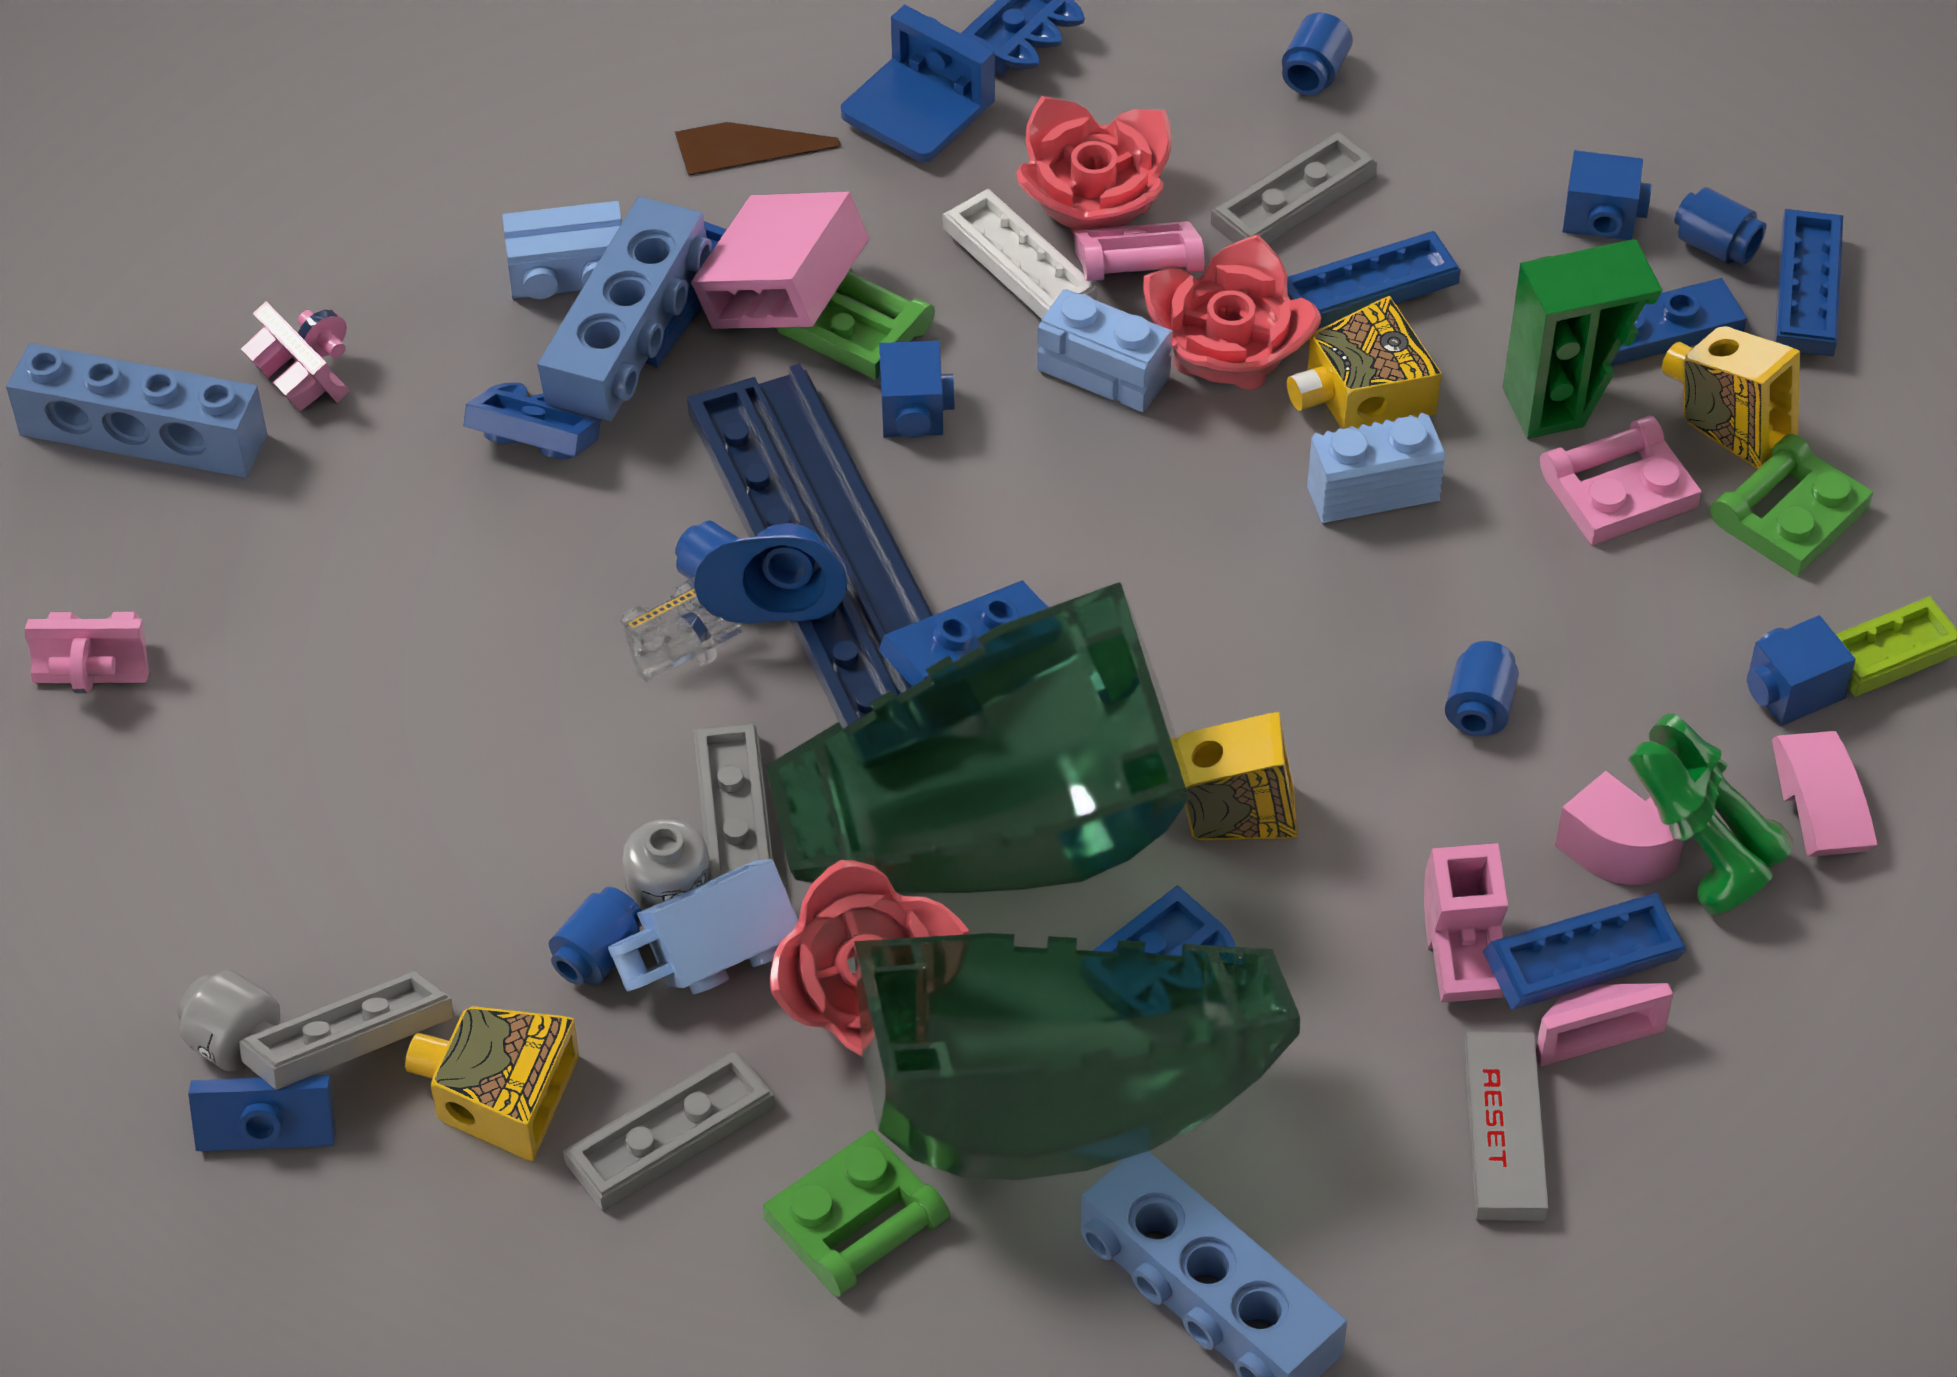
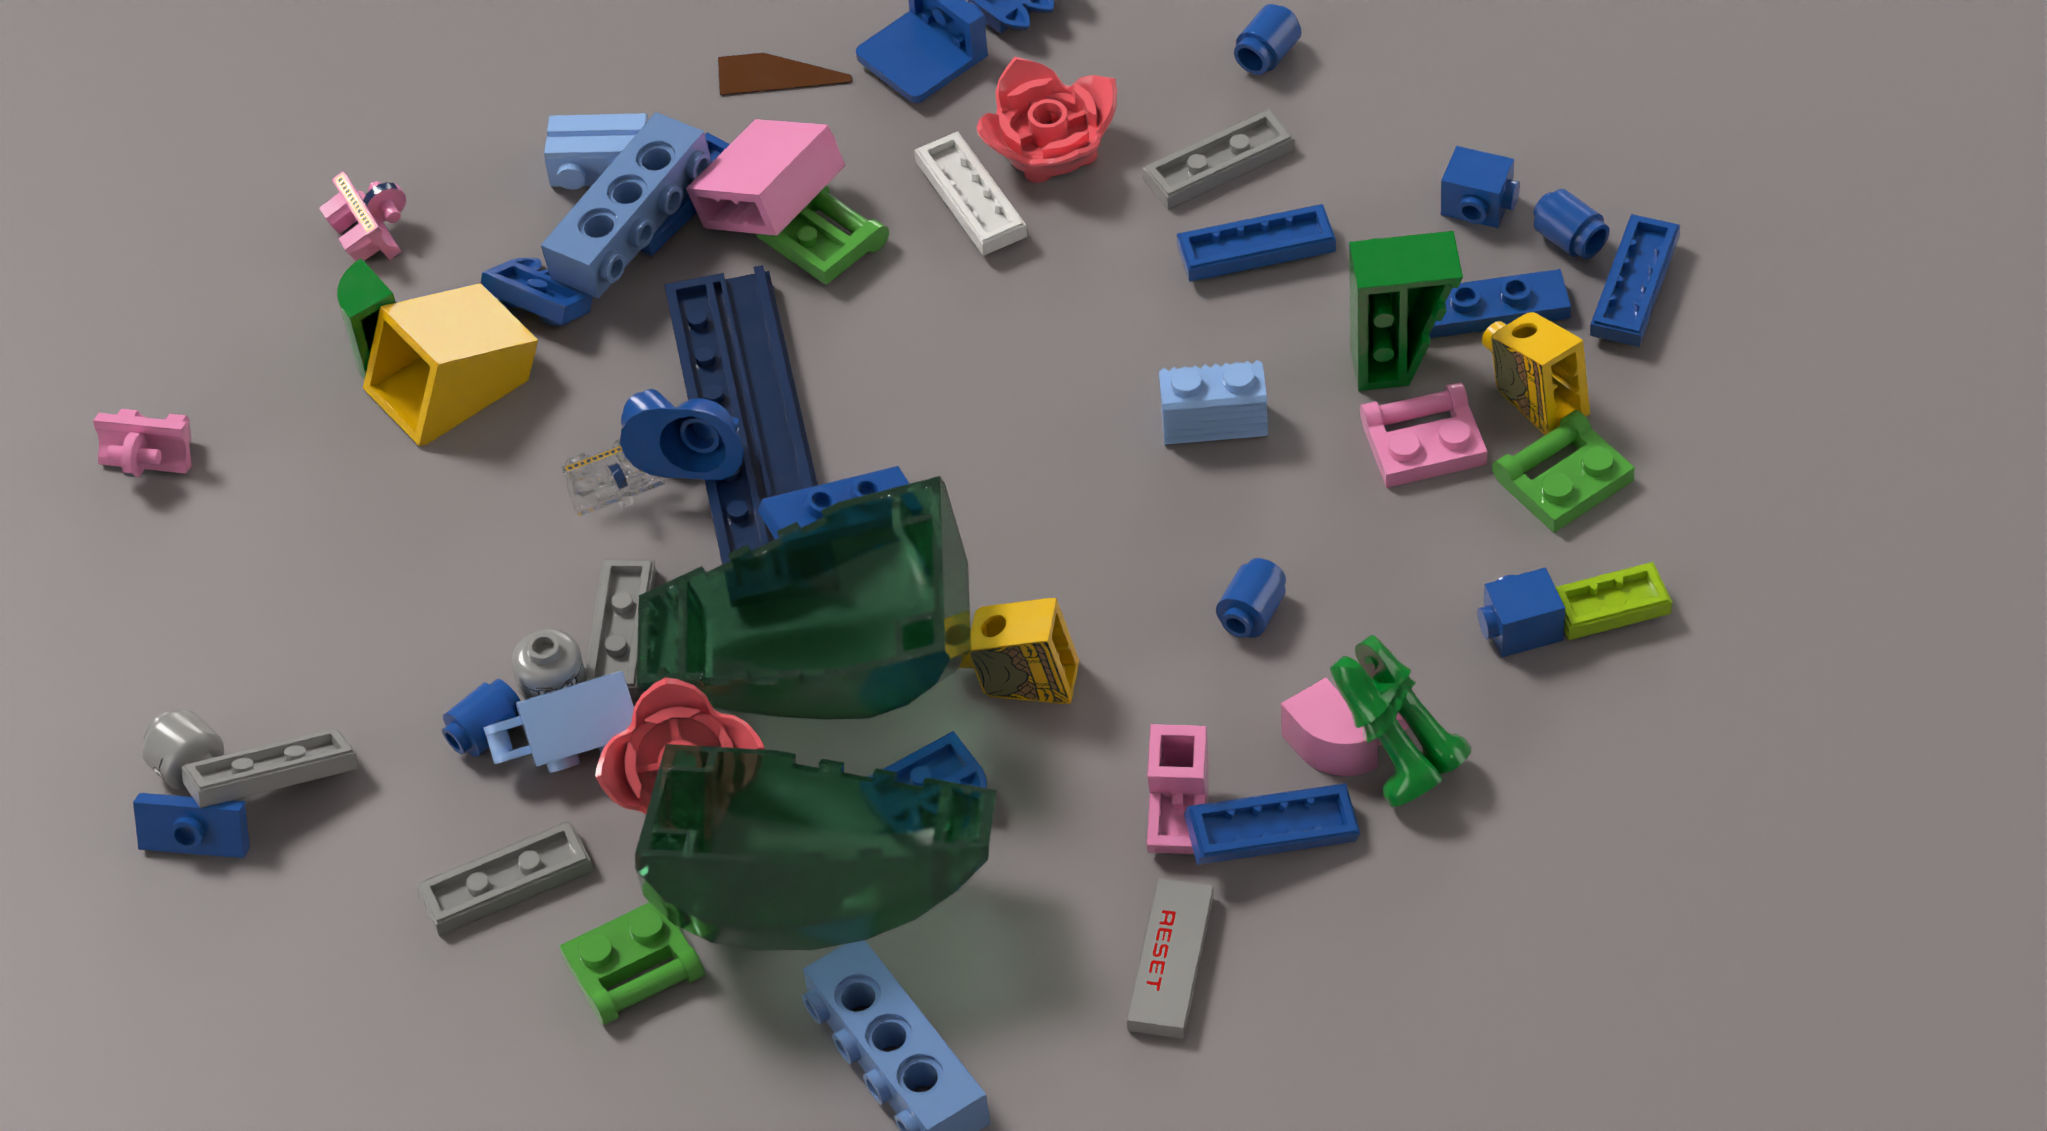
camera: 15 degrees right, 0 degrees up
medium blue brick [6,343,267,478] -> none
torso [405,1006,579,1161] -> none
blue brick [879,341,955,437] -> none
light blue brick [1037,289,1173,412] -> none
bright pink plate [1074,221,1205,281] -> none
coral brick [1143,234,1321,390] -> none
torso [1287,296,1442,429] -> none
bright pink slope [1536,983,1673,1067] -> none
bright pink slope [1772,731,1878,857] -> none
none -> green brick [337,258,396,379]
none -> yellow slope [363,283,538,446]

